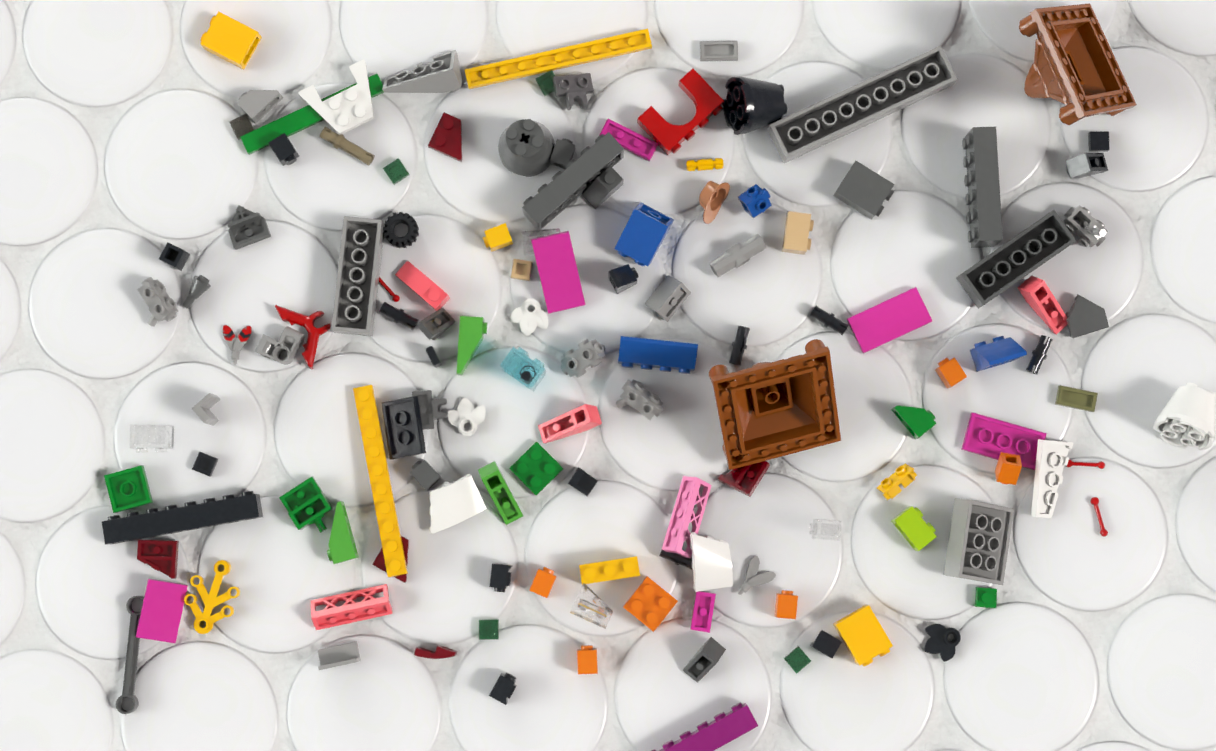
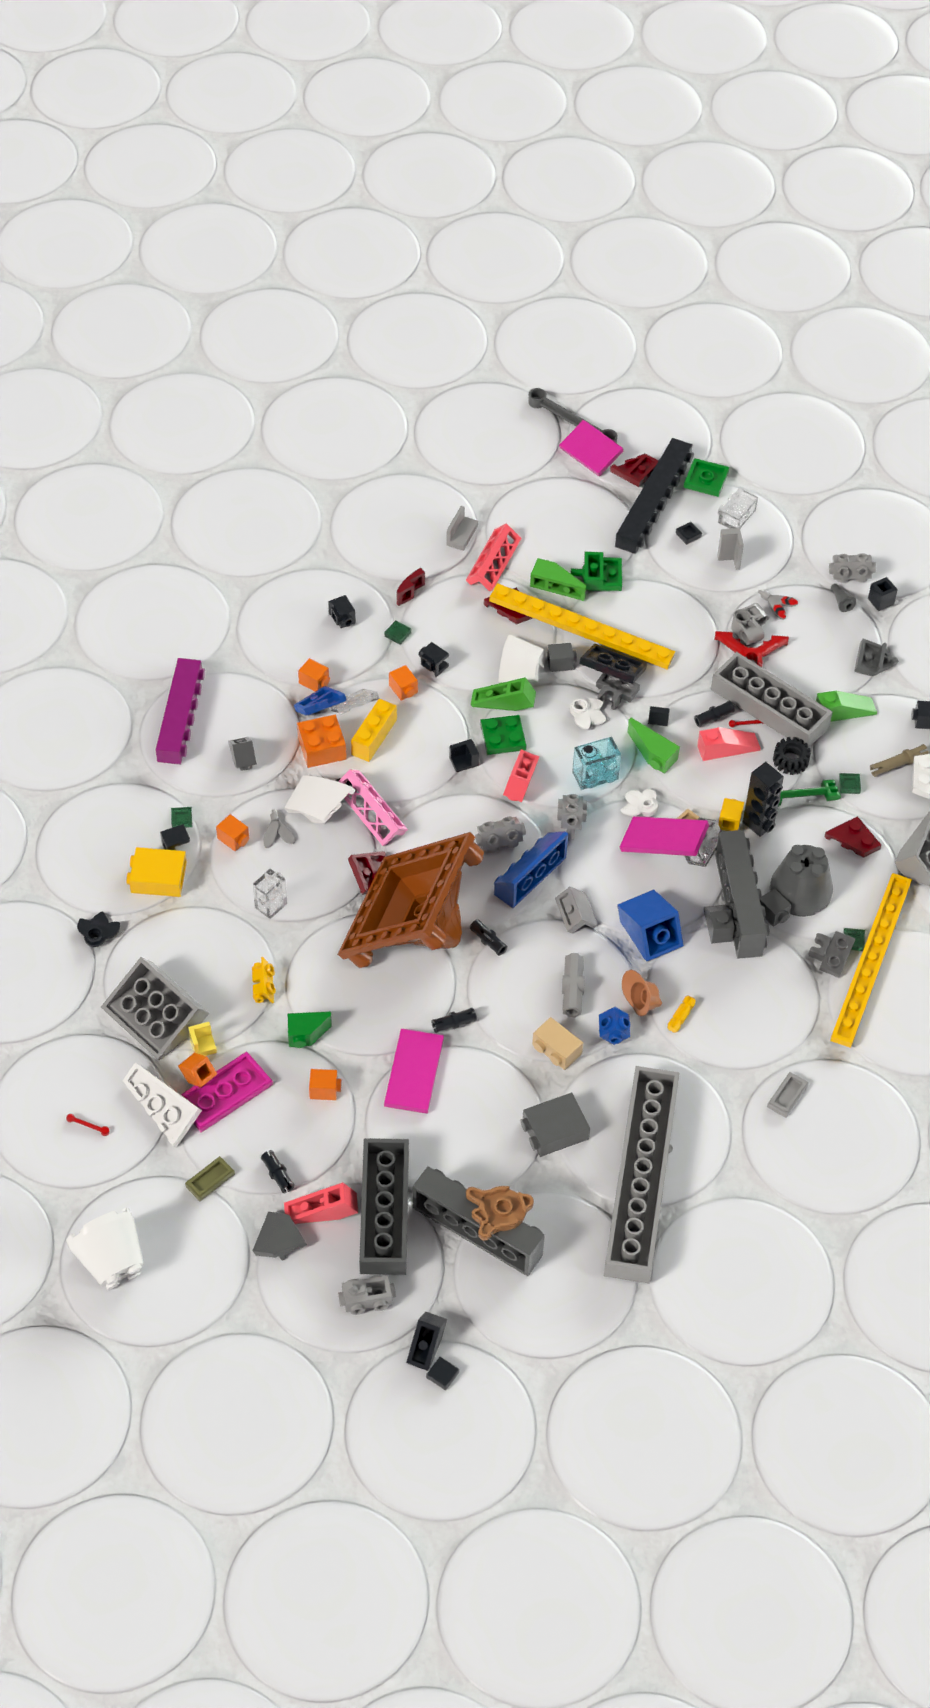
camera: 125 degrees right, 30 degrees down
yellow plant [184,560,240,634] -> none
dark grey slope [417,308,455,340] -> none
dark pink tile [599,119,658,162] -> none
black slope [608,264,639,294] -> none
red arch [637,68,724,155] -> none
dark pink plate [690,591,716,633] -> none
black cone [723,76,788,135] -> none
lime brick [891,506,937,551] -> none
blue slope [970,336,1027,372] -> none
green plate [975,587,997,608] -> none
dark orange piece [1019,3,1137,125] -> none
red hinge [1066,460,1105,469] -> none
none -> light yellow panel [188,1022,217,1056]
none -> blue wing [294,686,347,716]
none -> medium nougat tile [466,1186,534,1241]
none -> black brick [742,762,784,837]
none -> green hinge [778,780,841,807]
none -> bright green slope [816,690,877,722]

